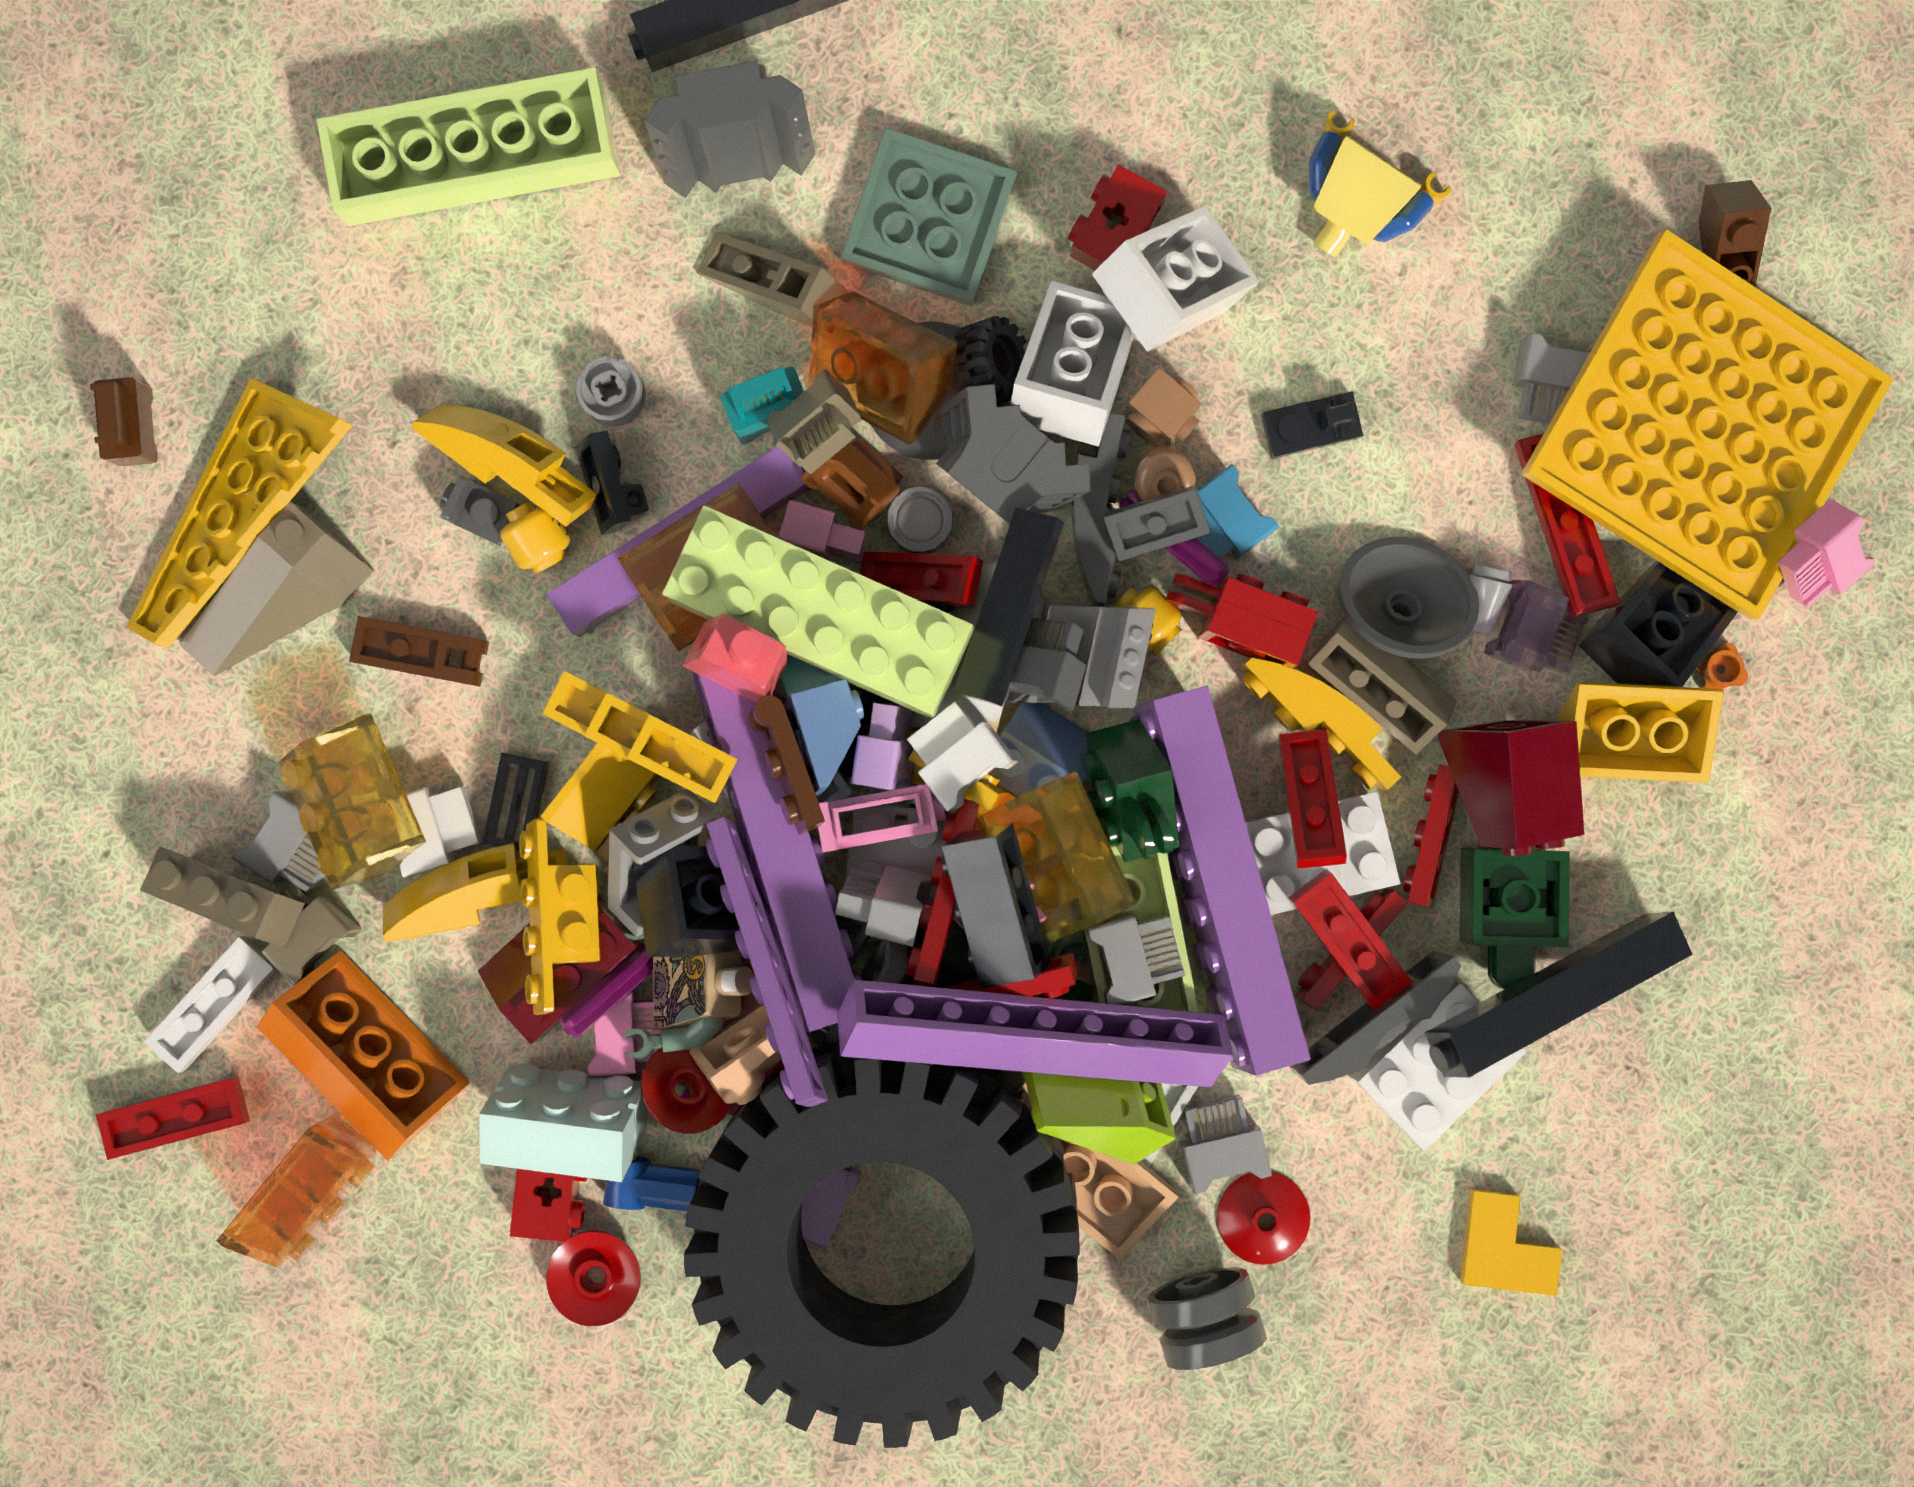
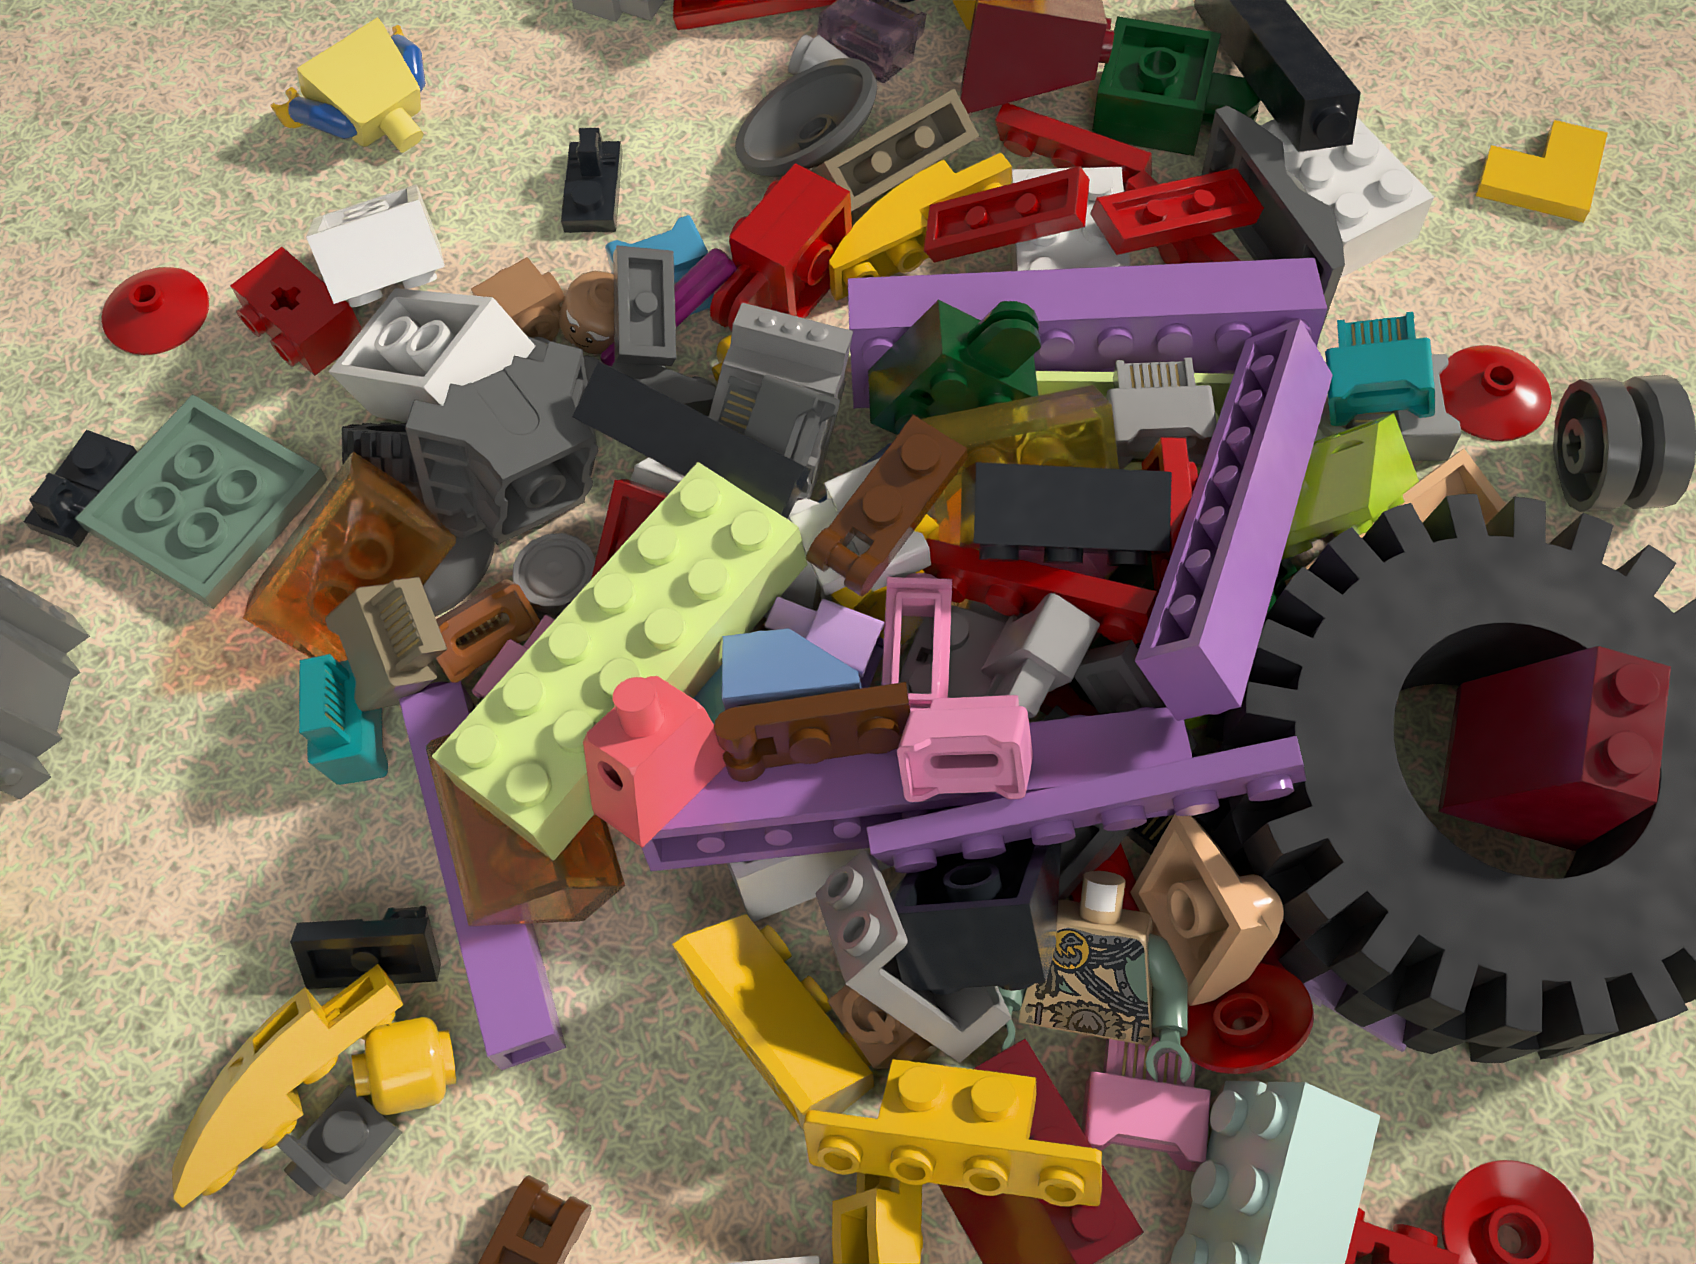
camera: 75 degrees left, 25 degrees down
black tile [482,753,549,852] -> none
yellow slope [542,671,738,803] -> none
magenta axle [559,942,653,1038] -> none
light grey wheel [576,356,646,427] -> none
blue piece [603,1156,700,1211] -> none
dark tan slope [696,231,848,332] -> none
none -> black hinge [23,430,137,547]
none -> red dish [101,267,209,355]
none -> reddish brown plate [806,415,968,597]
none -> bright pink piece [897,695,1033,802]
none -> teal piece [1325,312,1435,426]
none -> dark red slope [1438,646,1671,851]

